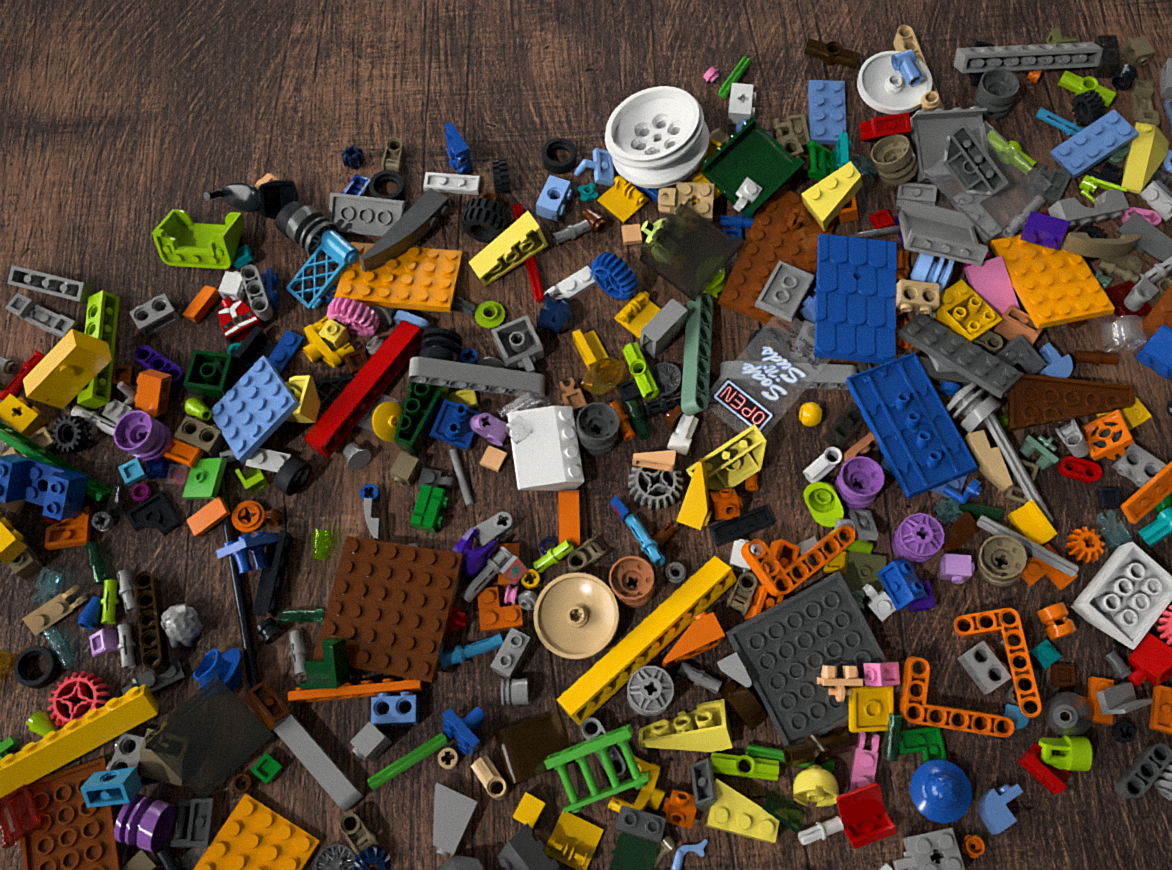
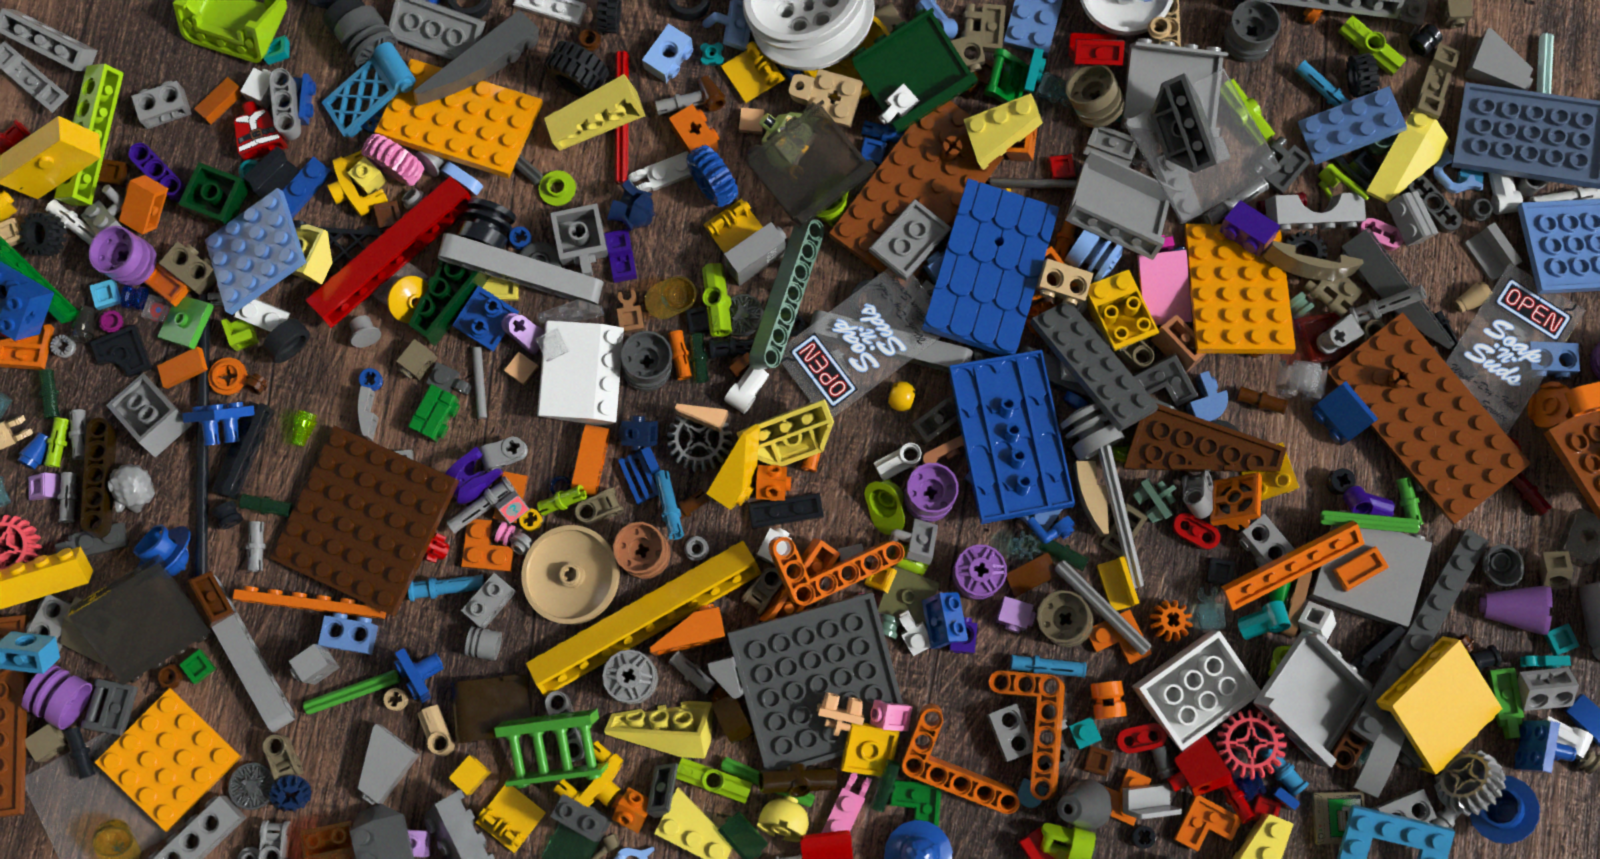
camera: 10 degrees right, 10 degrees up
lime cone [184,397,212,421] -> none
dark green panel [299,638,350,689] -> none
yellow panel [573,329,610,372] -> none
none -> light grey slope [106,373,193,457]
none -> dark purple slope [605,229,637,283]
none -> blue tile [618,451,659,505]
none -> dark blue brick [619,415,658,450]
none -> orange brick [669,104,720,154]
none -> dark azure pin [1010,654,1087,678]
none -> red plate [1116,723,1167,754]

